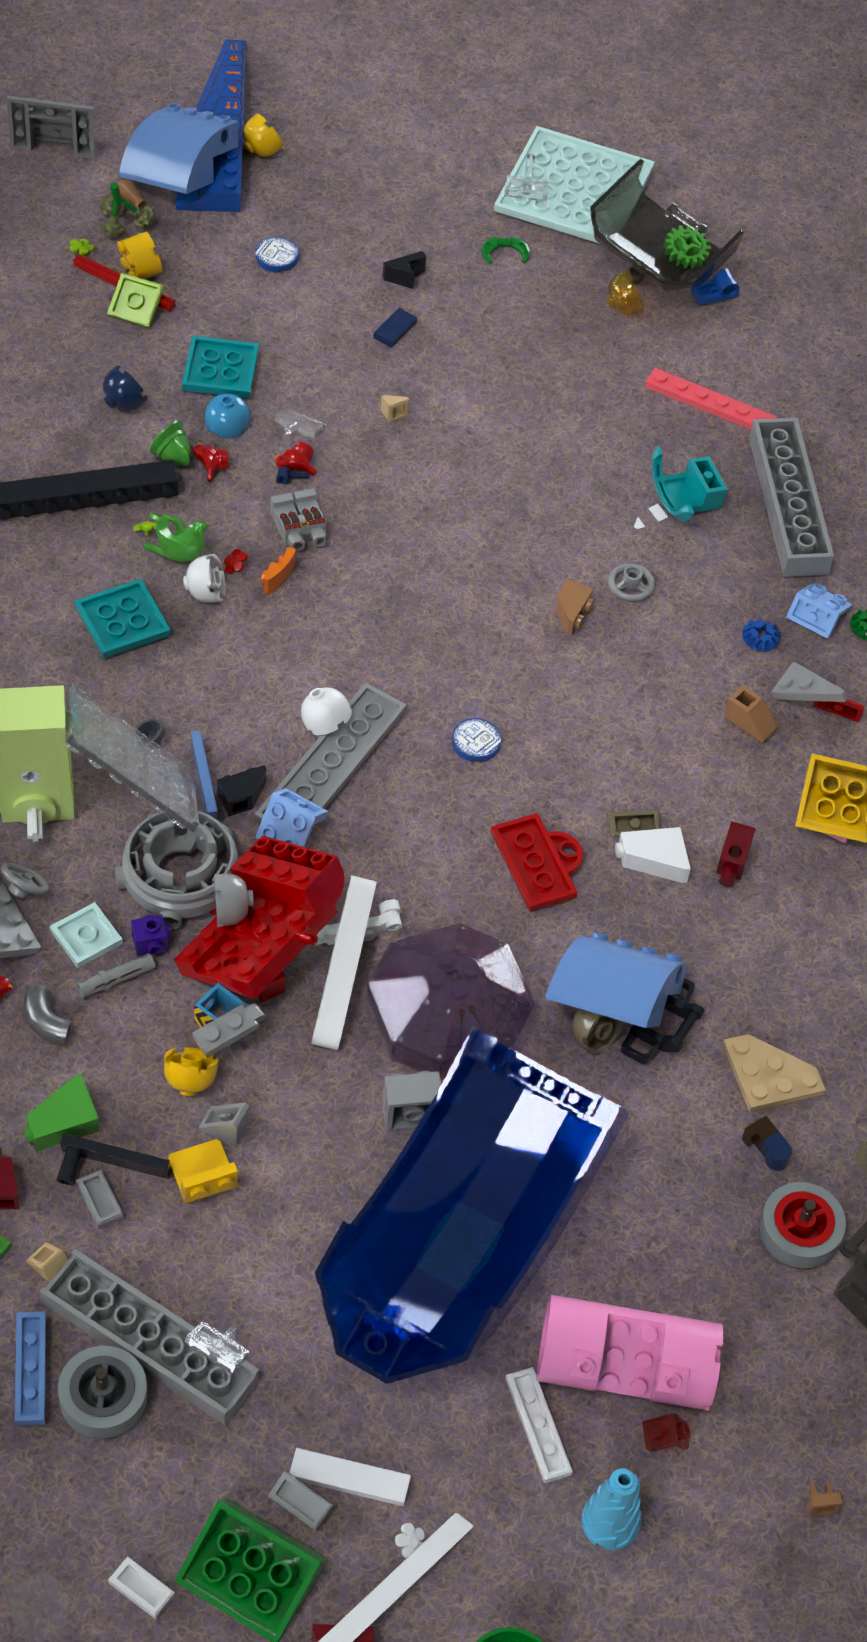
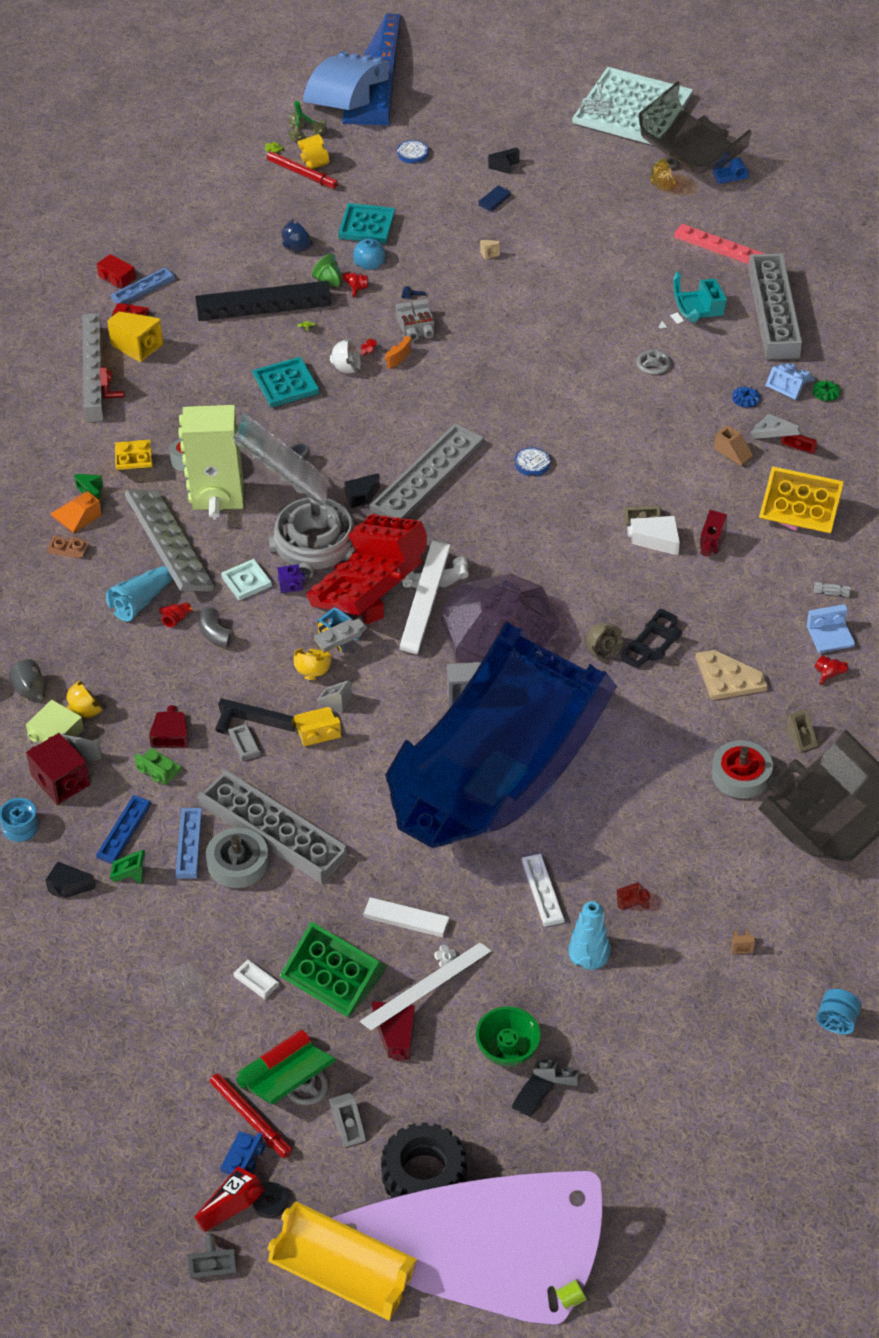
camera: 10 degrees right, 5 degrees down
light grey piece [1,863,49,899] -> none
light grey slope [7,96,95,158] -> none
bright green slope [23,1073,99,1151] -> none
tan slope [26,1242,68,1282] -> none
light grey pin [76,953,155,999] -> none
lime tile [107,273,164,328] -> none
medium nougat cone [118,179,147,209] -> none
bright green piece [144,513,209,563] -> none
clear plate [184,1321,250,1374] -> none
medium blue tile [191,731,217,819] -> none
light grey cylinder [214,874,254,926] -> none
yellow cylinder [243,113,283,157] -> none
light blue bracket [255,788,328,847] -> none
light grey tile [268,1471,334,1531] -> none
clear plate [274,407,326,452] -> none
red animal [274,442,317,476] -> none
white cylinder [301,687,352,735] -> none
green piece [482,237,530,264] -> none
red plate [490,813,583,912] -> none
bright pink cylinder [536,1294,723,1411] -> none
medium blue slope [545,932,688,1028] -> none
medium nougat slope [555,578,594,636] -> none
bright green gear [663,225,711,269] -> none
leg [741,1116,792,1171] -> none

